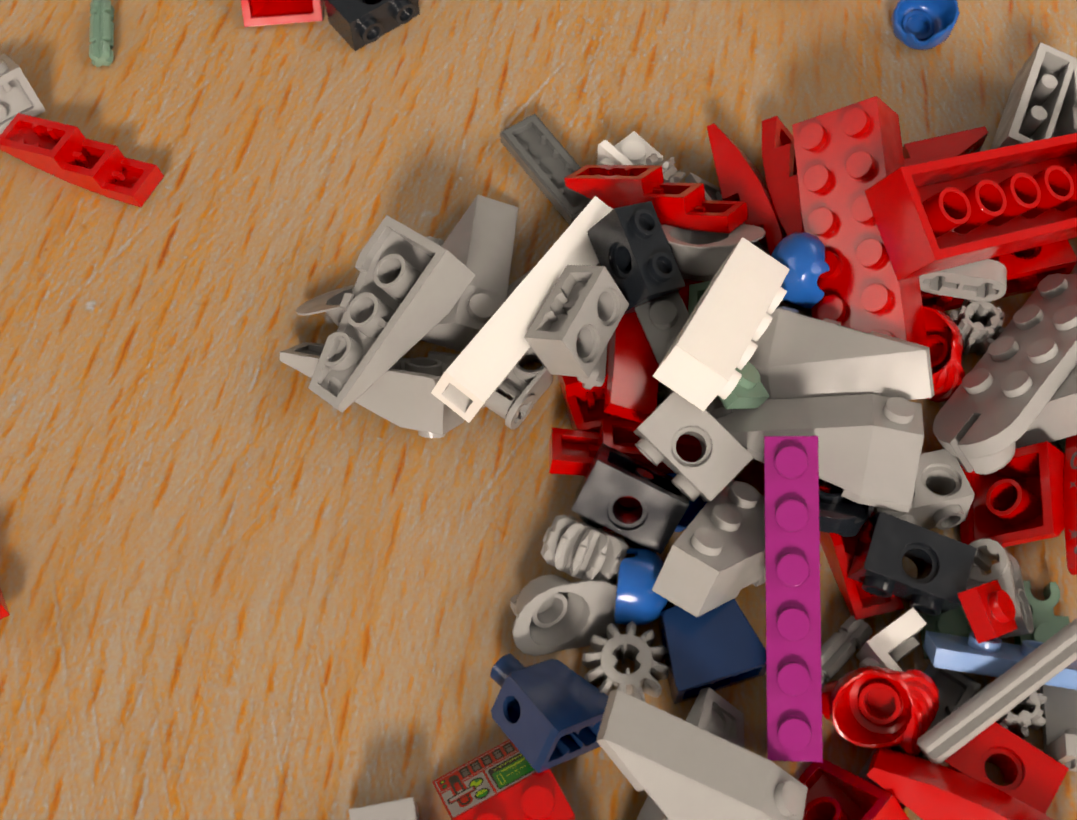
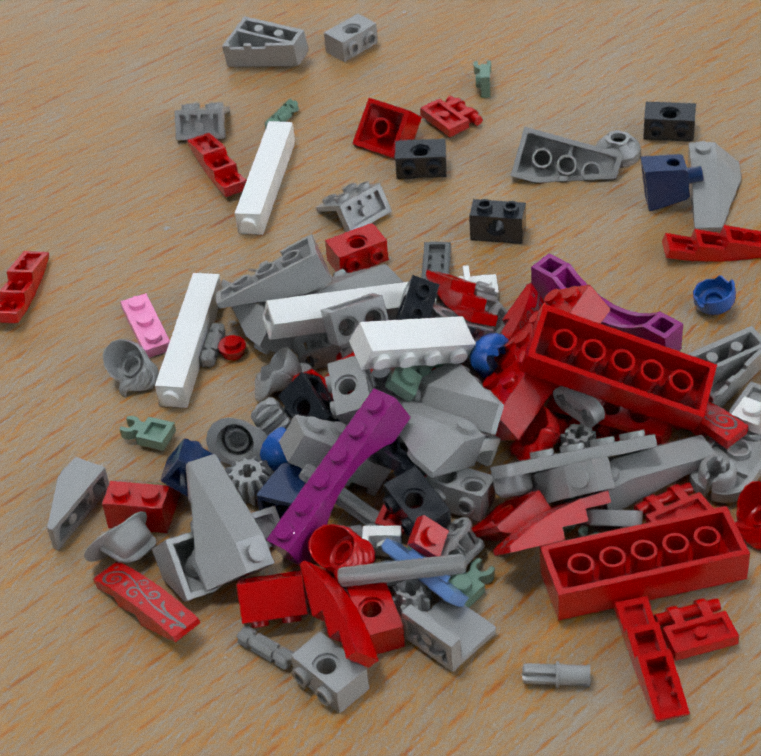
camera: 40 degrees right, 20 degrees down
none -> light grey hair [102,339,159,396]
none -> sand green plate [119,416,176,451]
none -> bright pink plate [120,293,170,358]
none -> white brick [155,273,222,408]
none -> light grey axle [199,323,226,368]
none -> red plate [218,335,246,361]
none -> white brick [235,121,295,235]
none -> light grey hair [254,346,313,402]
none -> light grey axle [299,463,379,525]
none -> light grey bracket [316,181,392,232]
none -> red brick [325,223,389,273]
none -> black brick [469,199,526,244]
none -> magenta arch [531,253,683,351]

